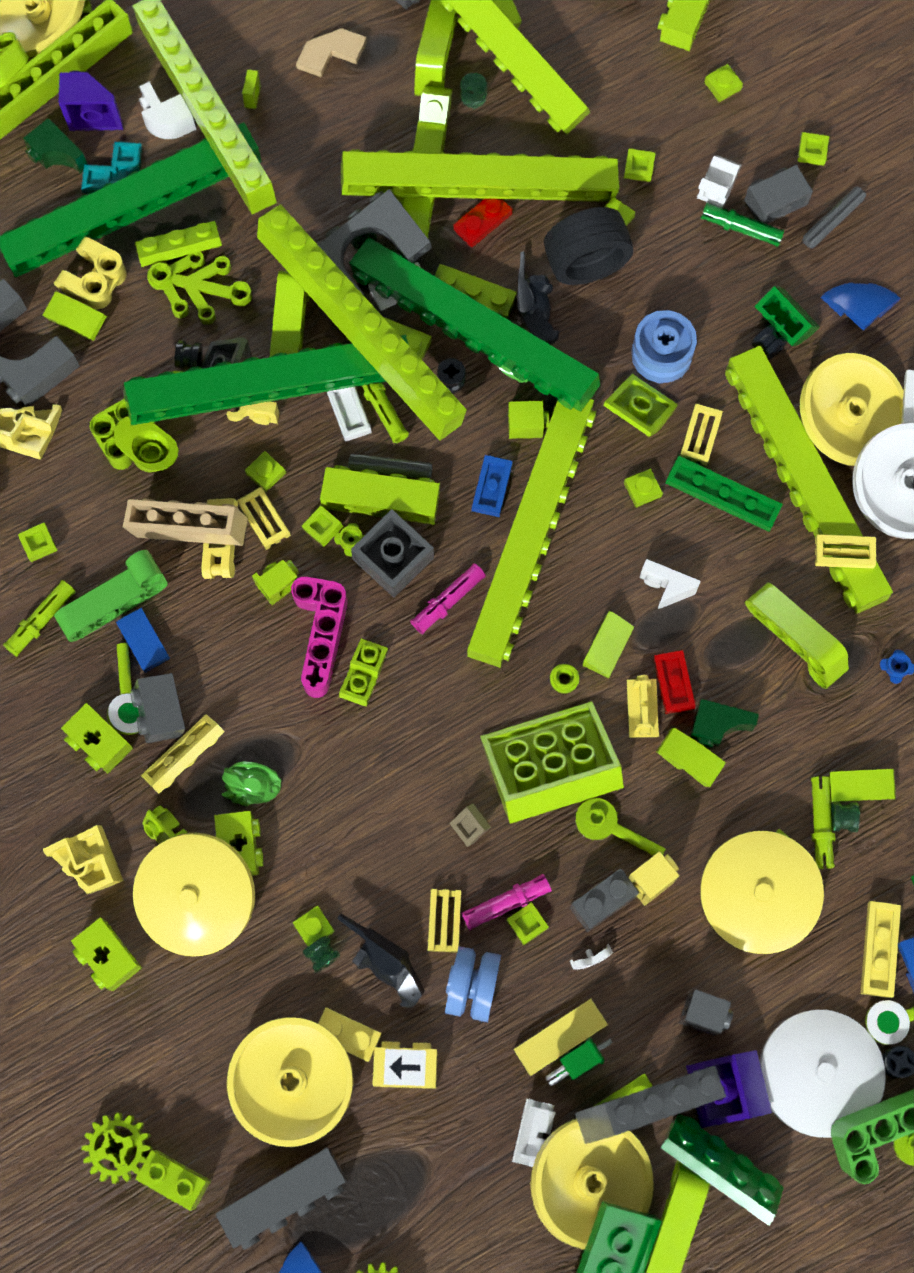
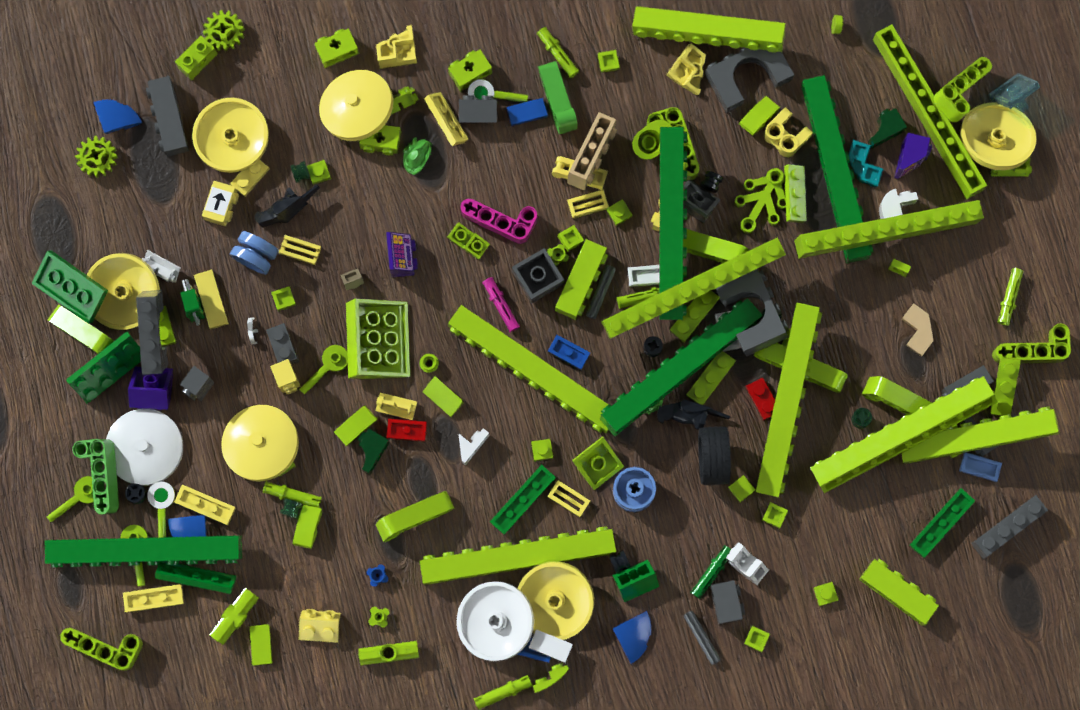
camera: 105 degrees right, 5 degrees up
lime brick [252,560,300,605] -> none
brick [419,85,452,124] -> none
dark pink pin [461,874,552,931] -> none
lime brick [508,401,549,439] -> none
light yellow tile [815,534,876,569] -> none
none -> dark purple slope [386,232,418,278]

